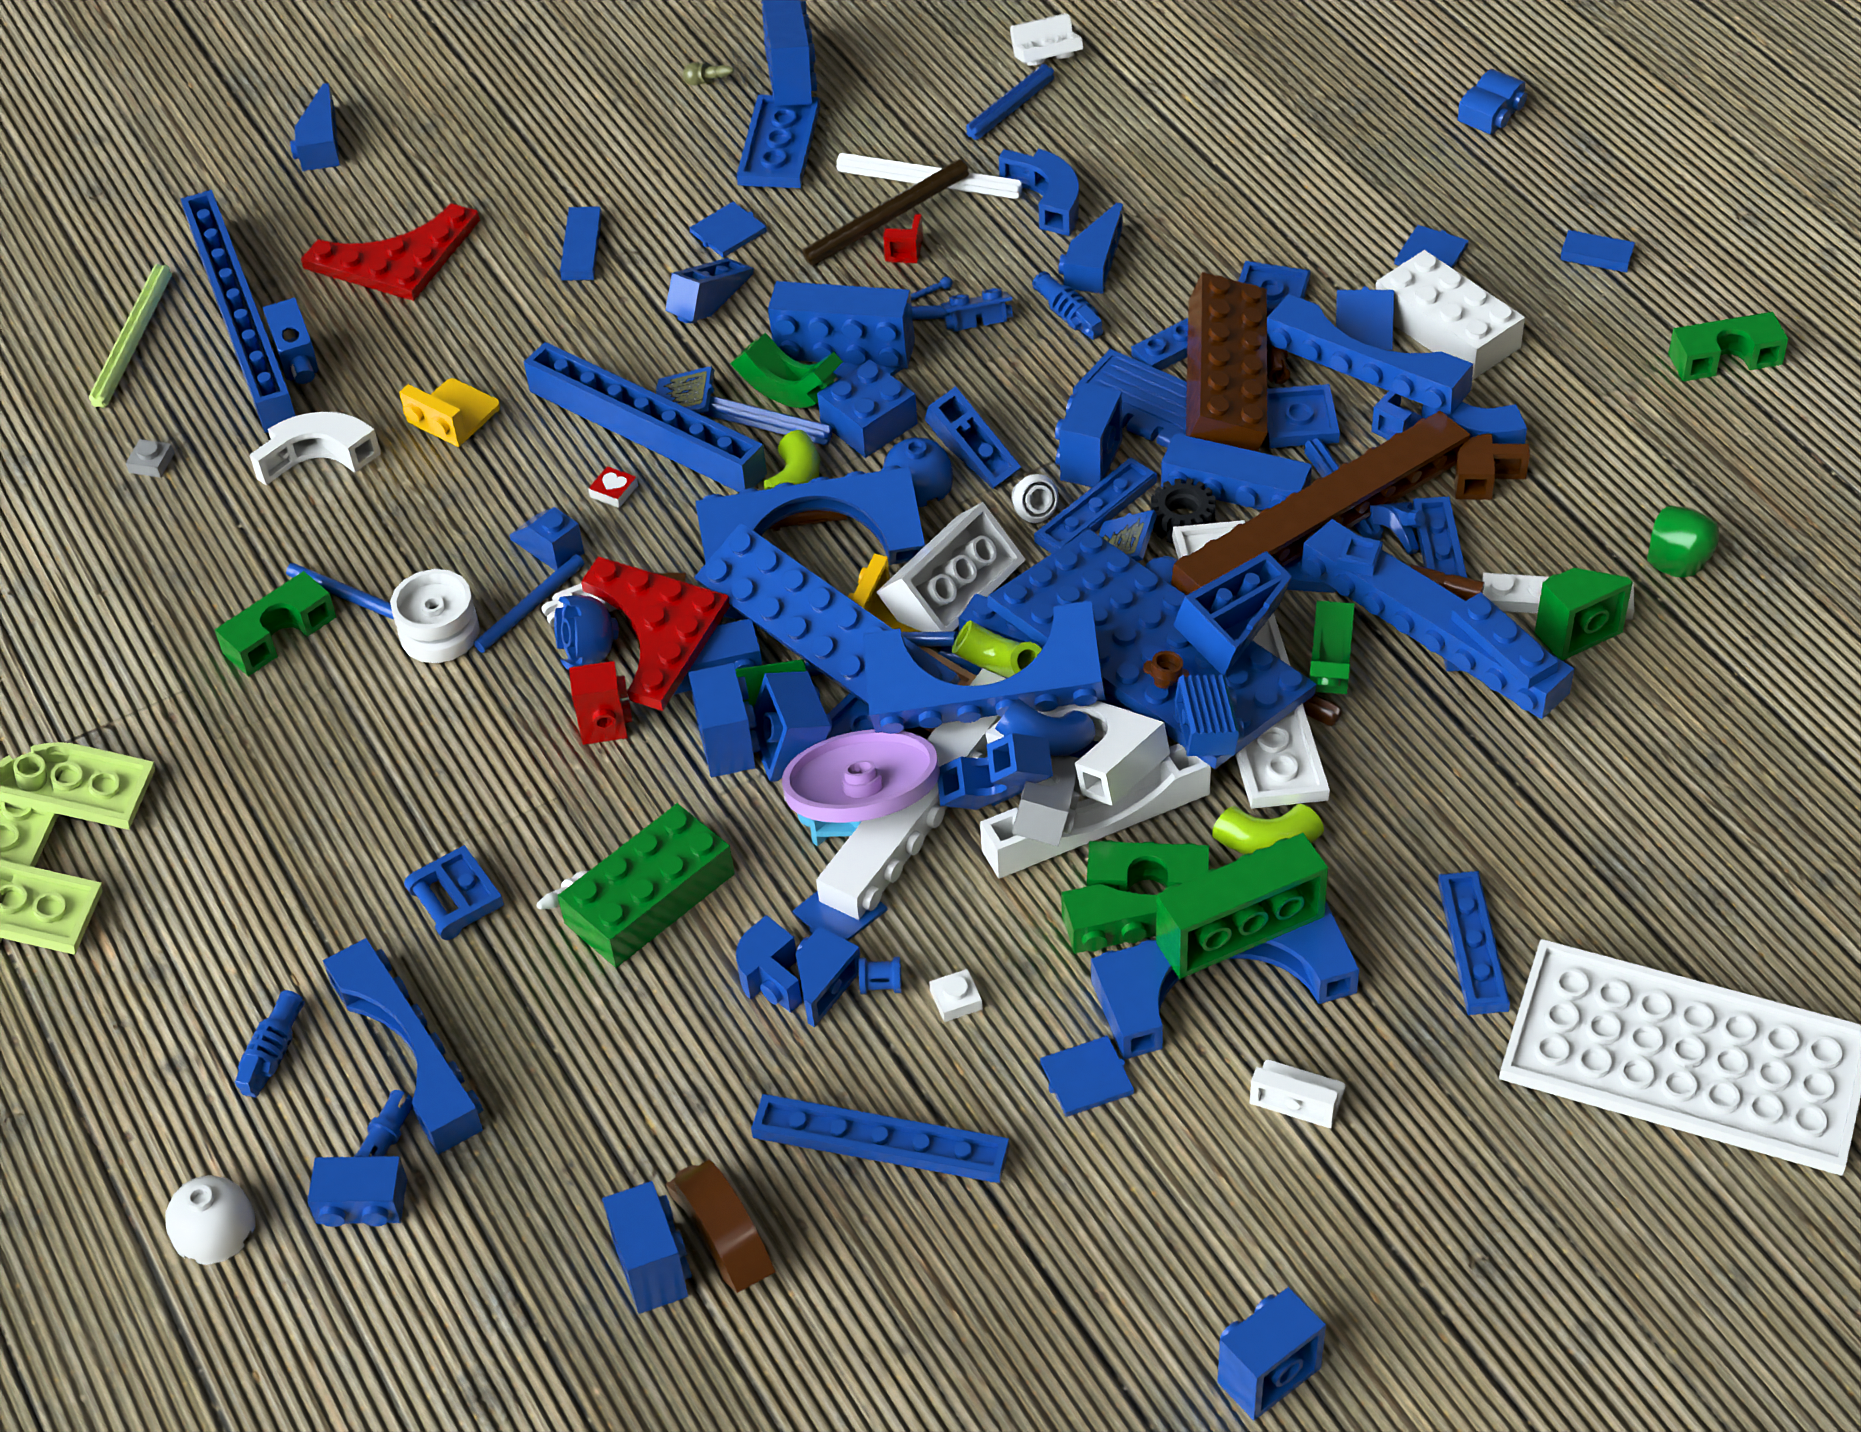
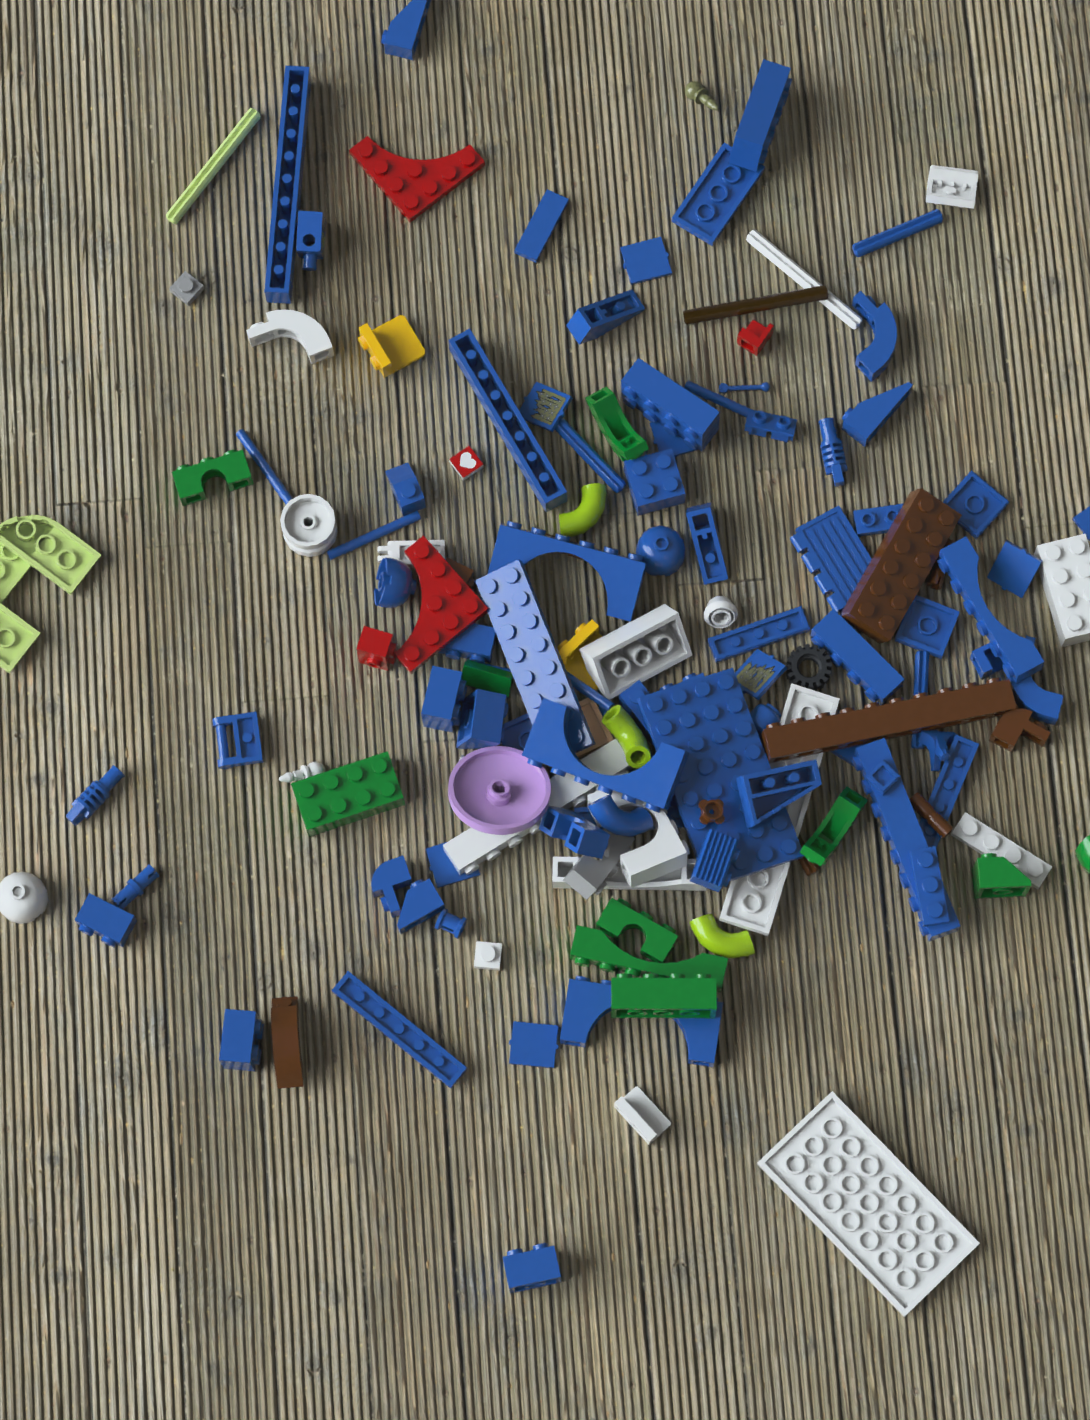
camera: 25 degrees right, 25 degrees up
blue arch [323,938,484,1155] -> none
blue brick [1055,382,1122,487] -> none
blue tile [1438,871,1510,1015] -> none

